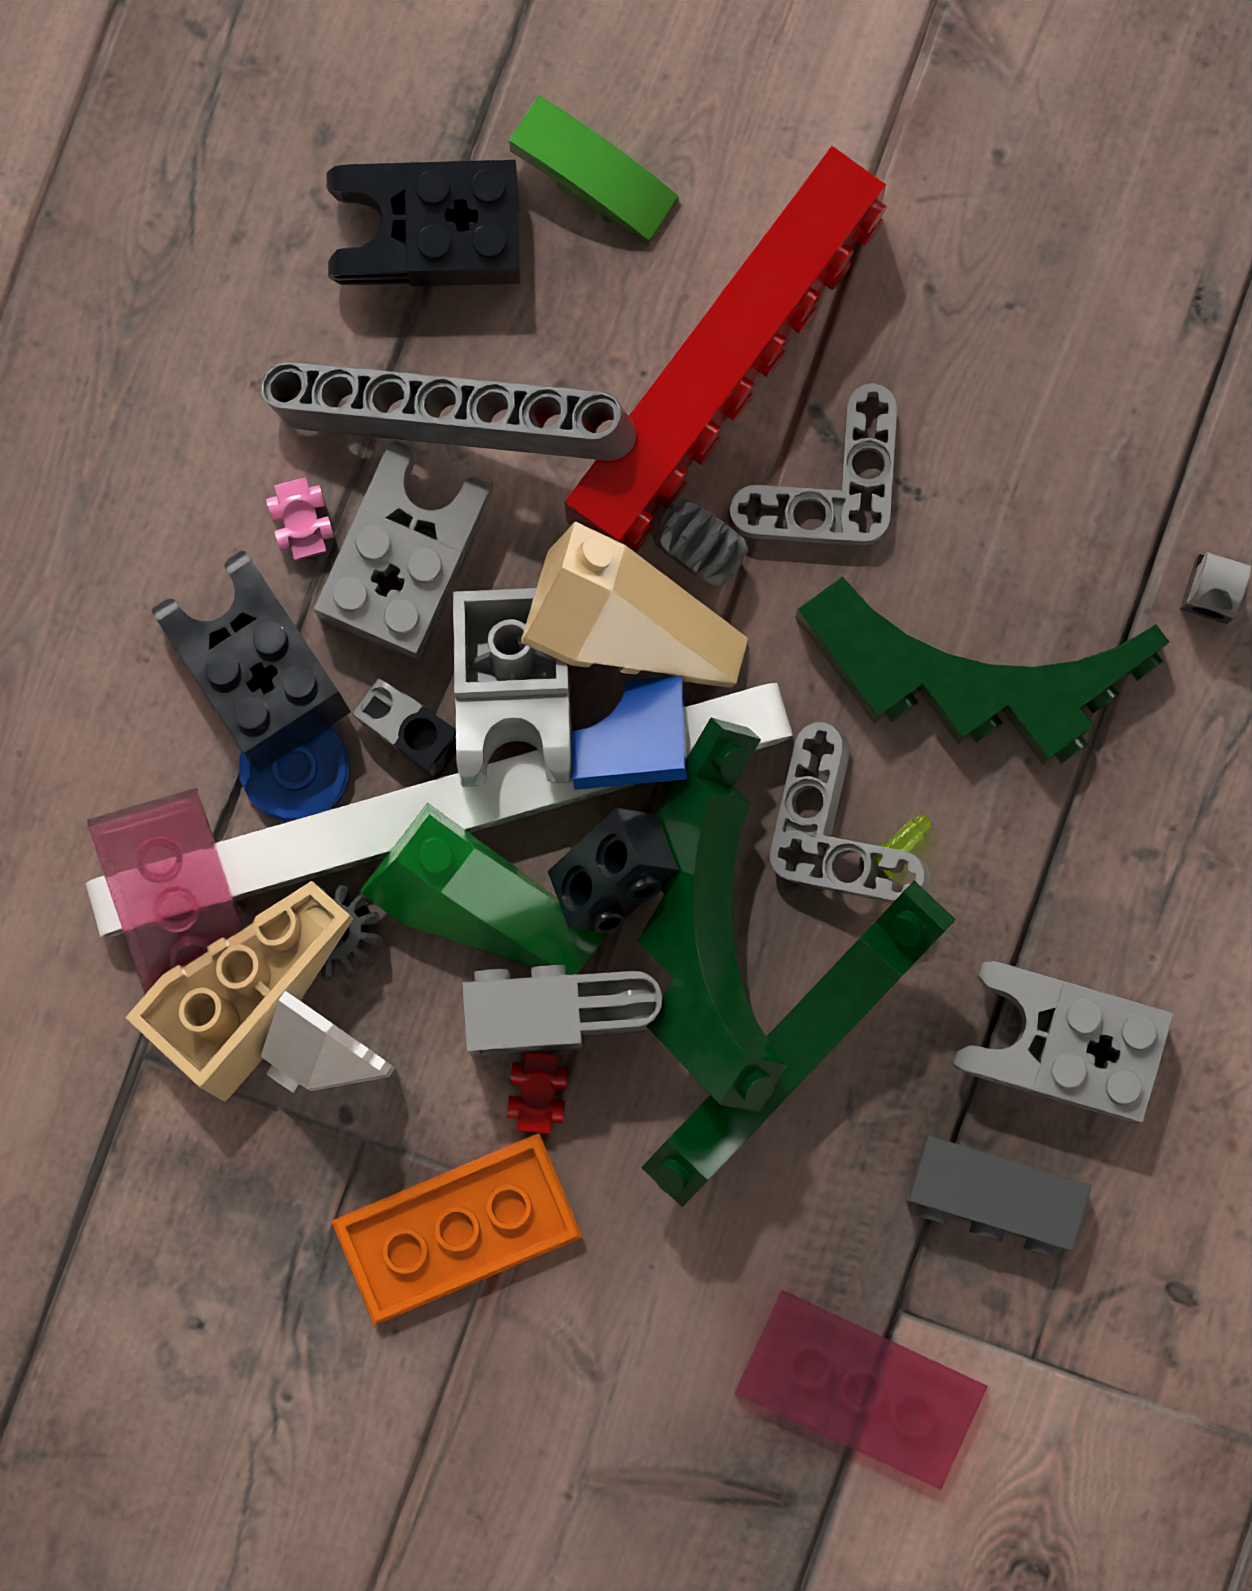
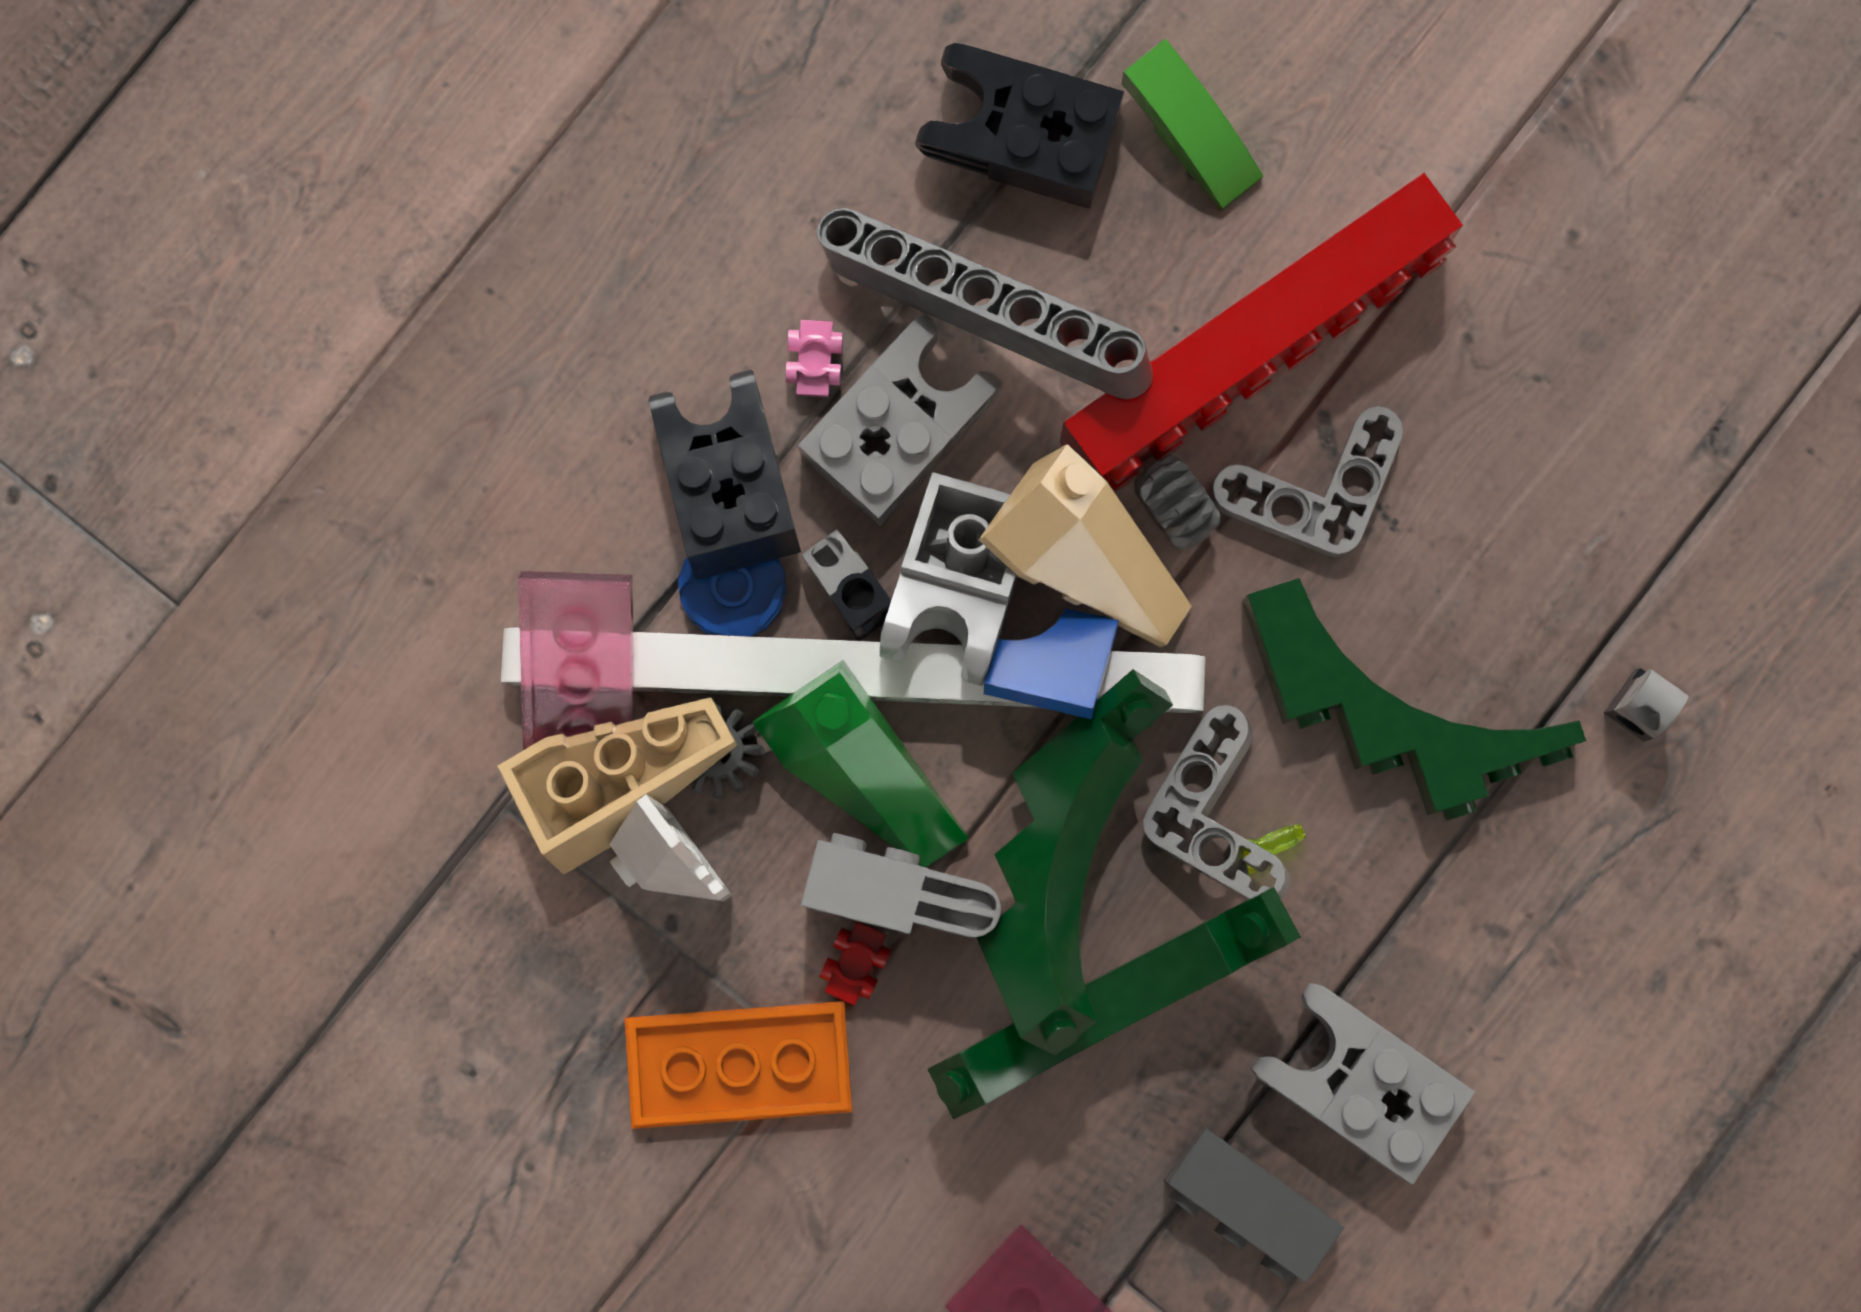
camera: 20 degrees right, 0 degrees up
black brick [547,808,679,933] -> none

